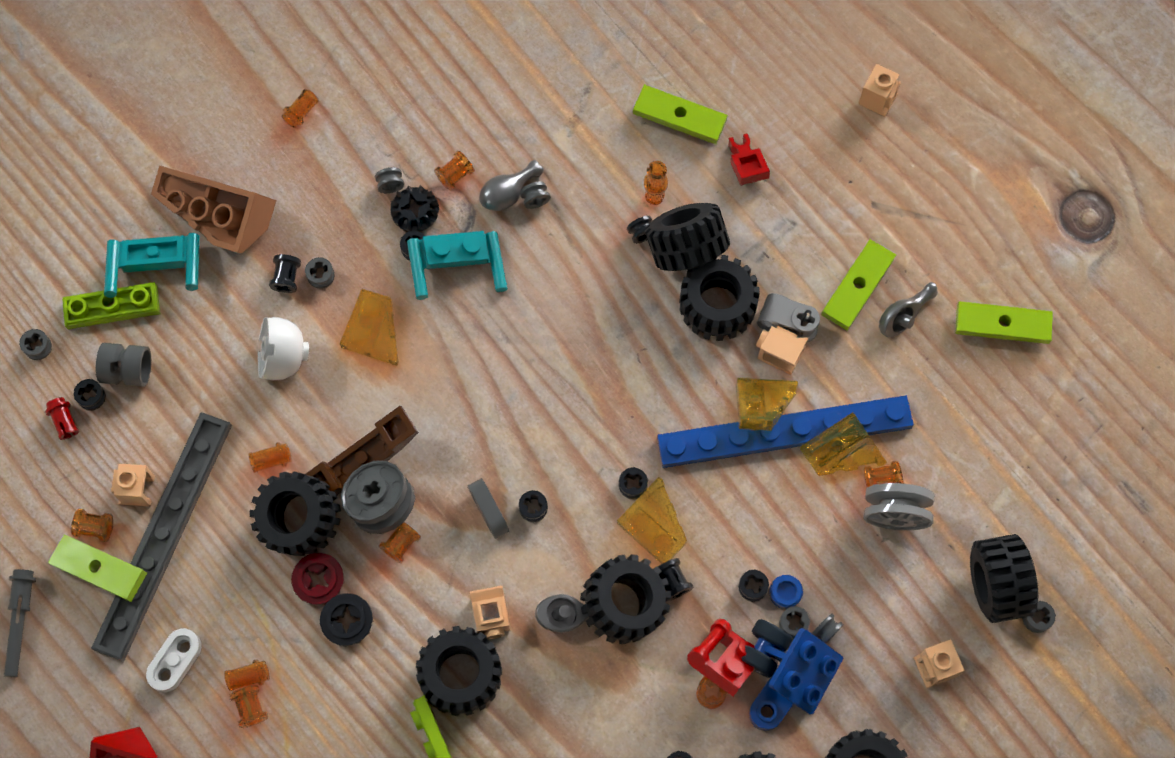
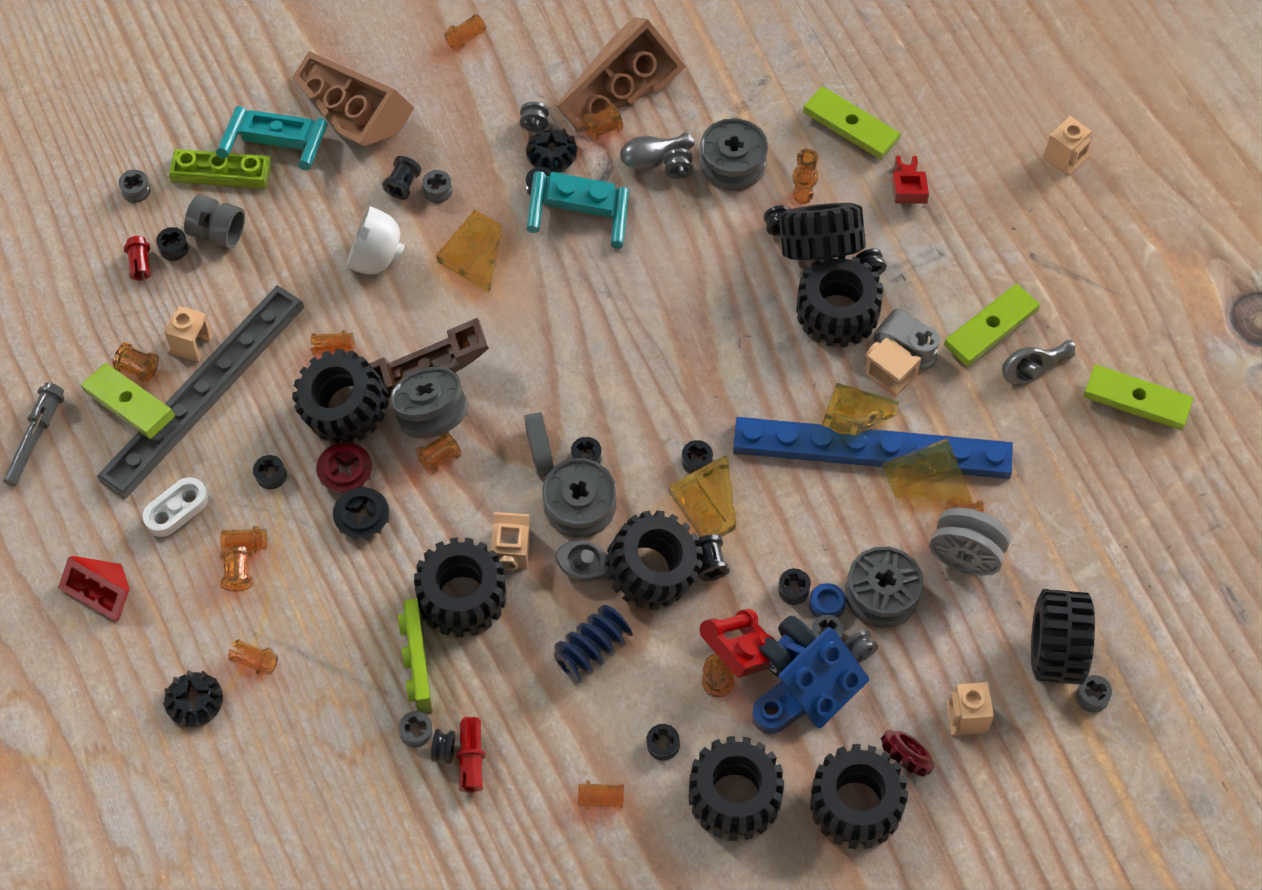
camera: 15 degrees right, 10 degrees down
none -> black bush [253,455,287,490]
none -> dark grey wheel [542,458,616,538]
none -> dark blue piece [554,605,633,684]
none -> nougat wedge [556,17,686,130]
none -> dark grey wheel [699,118,768,190]
none -> dark grey wheel [845,546,923,628]
none -> black bush [855,248,887,275]
none -> dark red gear [880,730,935,777]

